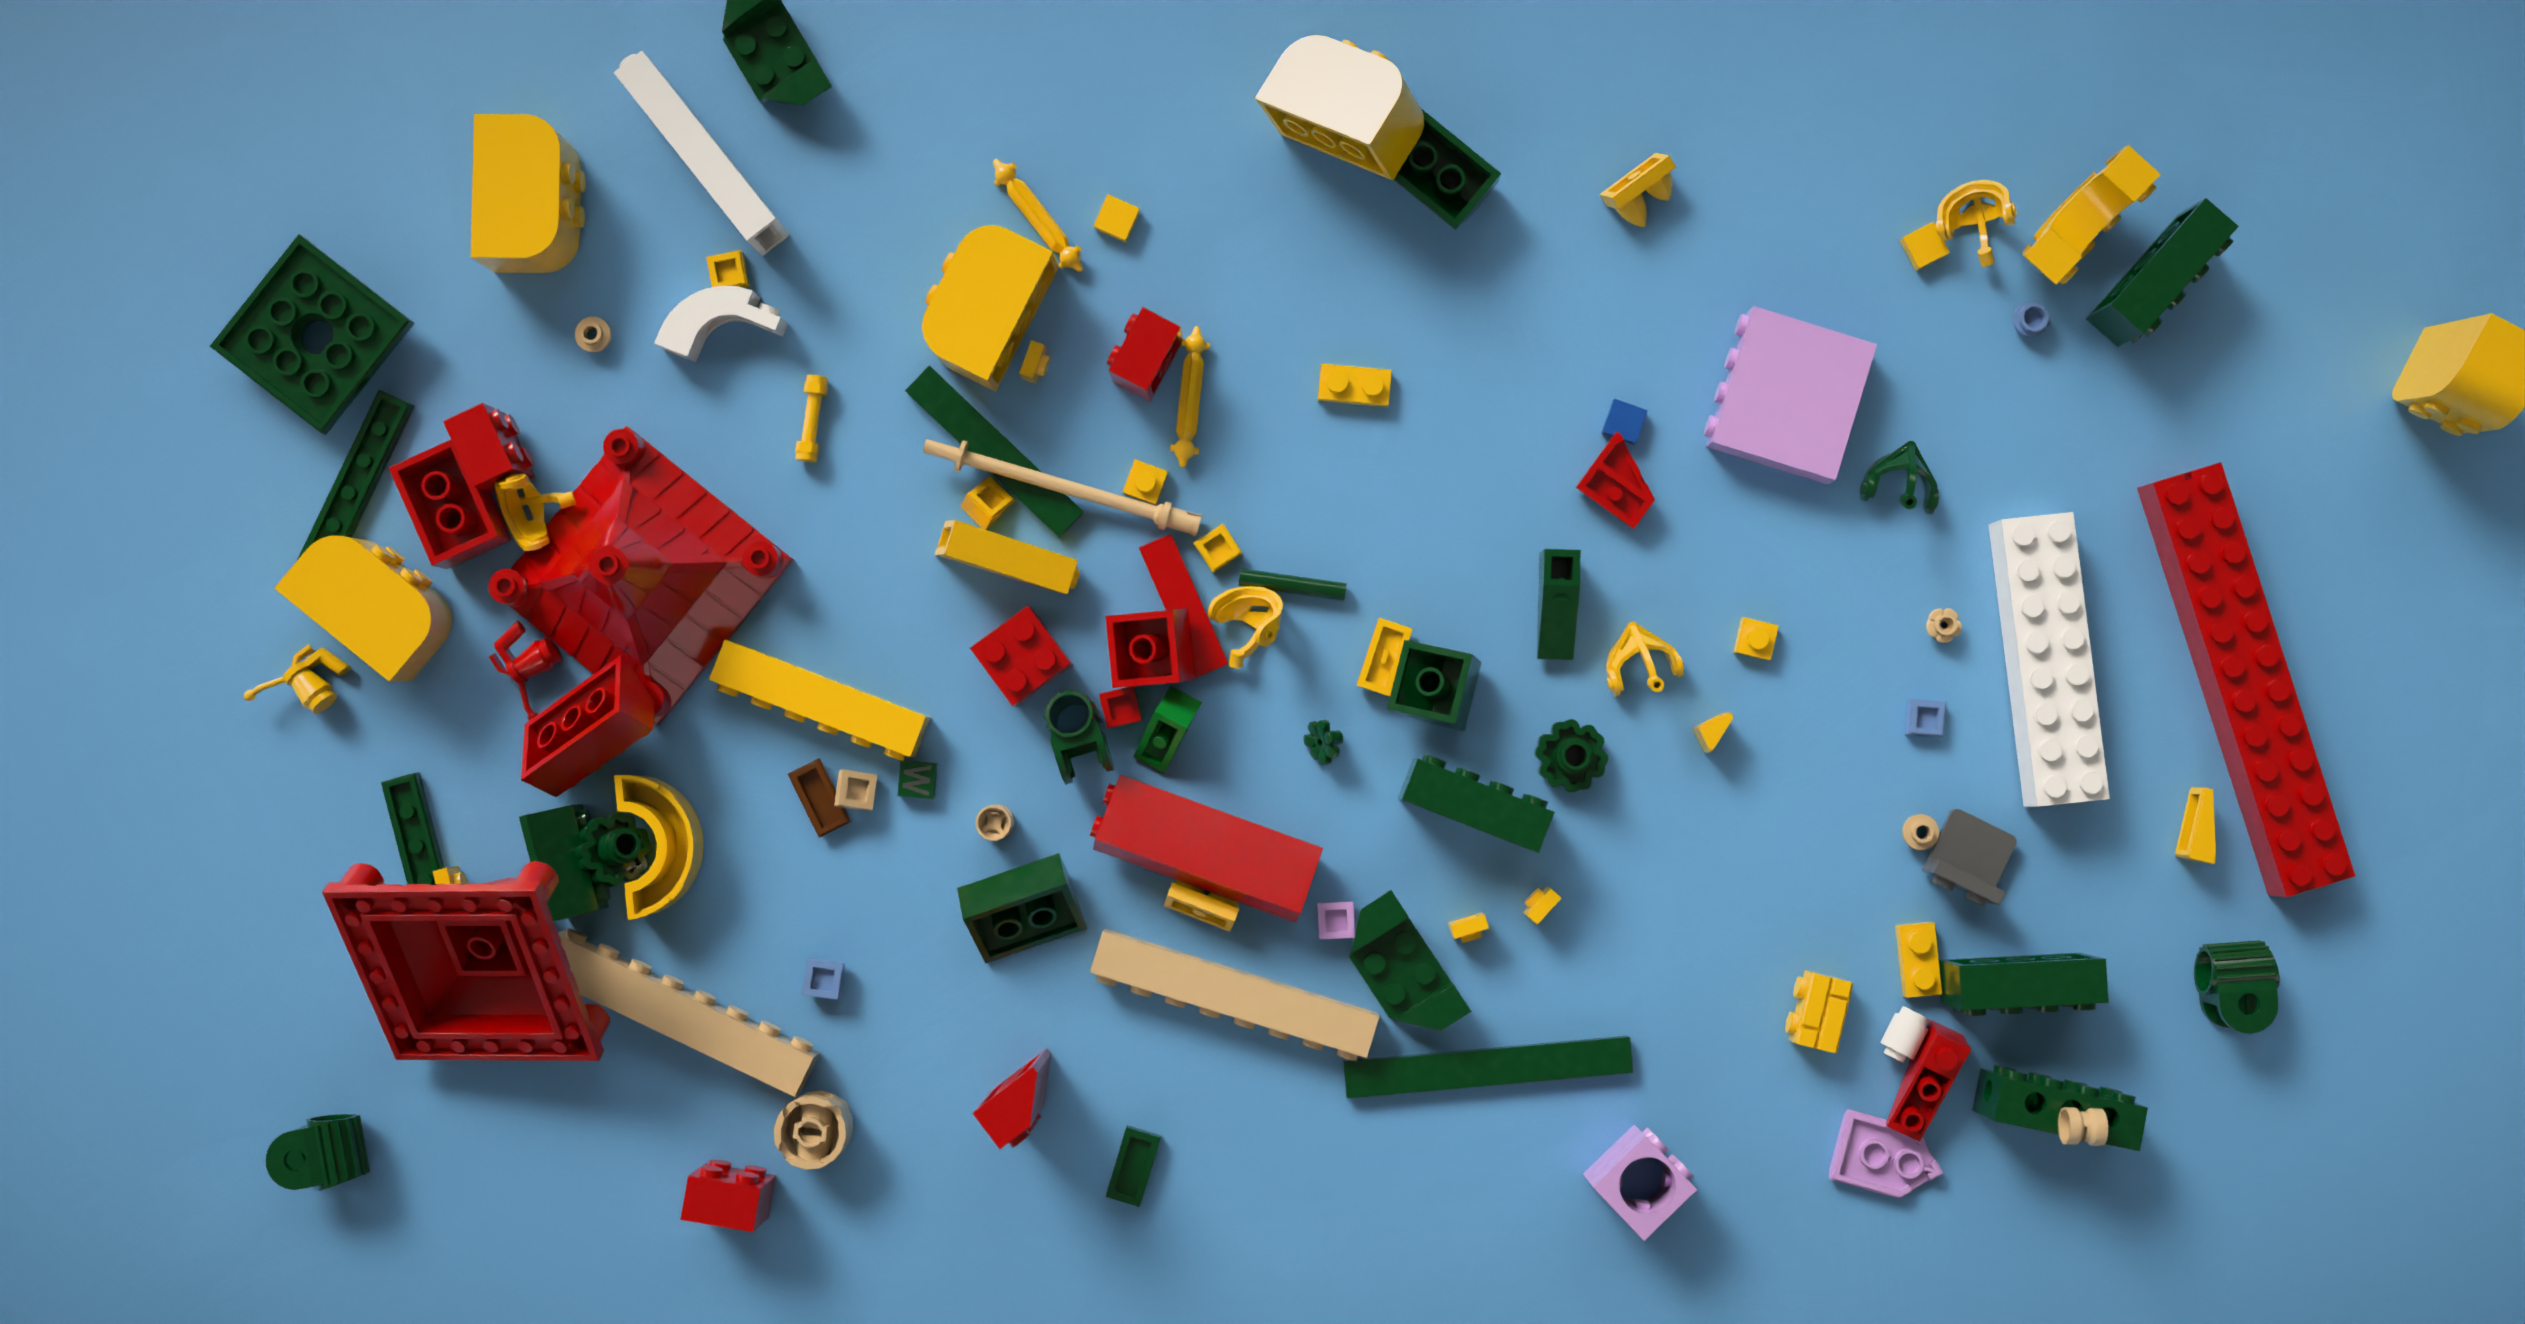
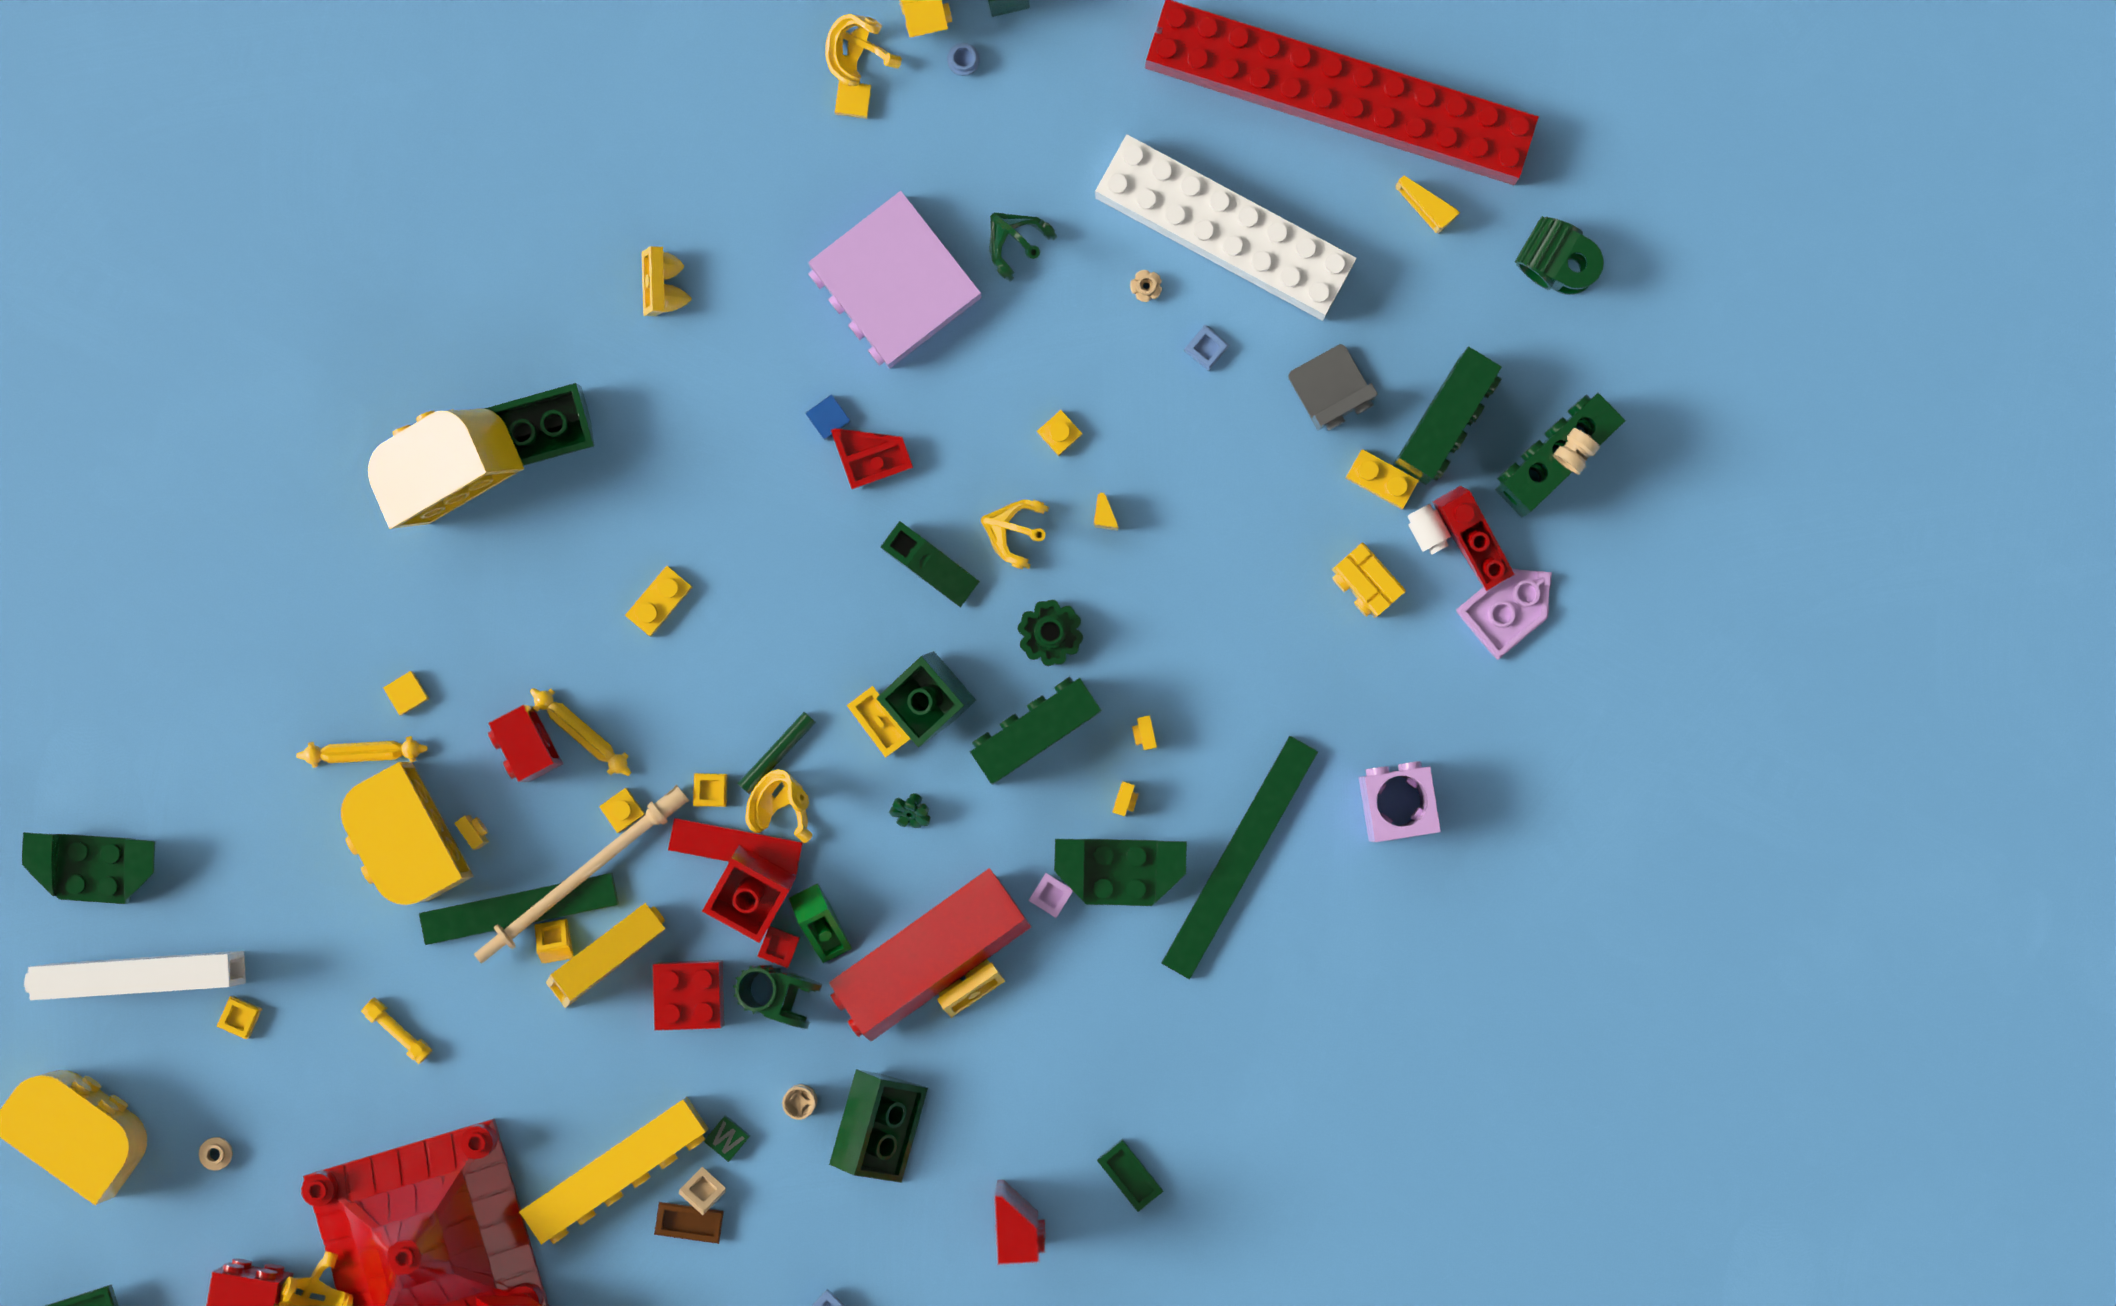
camera: 55 degrees left, 0 degrees up
white arch [654,286,788,363] -> none
tan brick [1090,929,1379,1061] -> none
tan plate [1902,814,1939,850] -> none

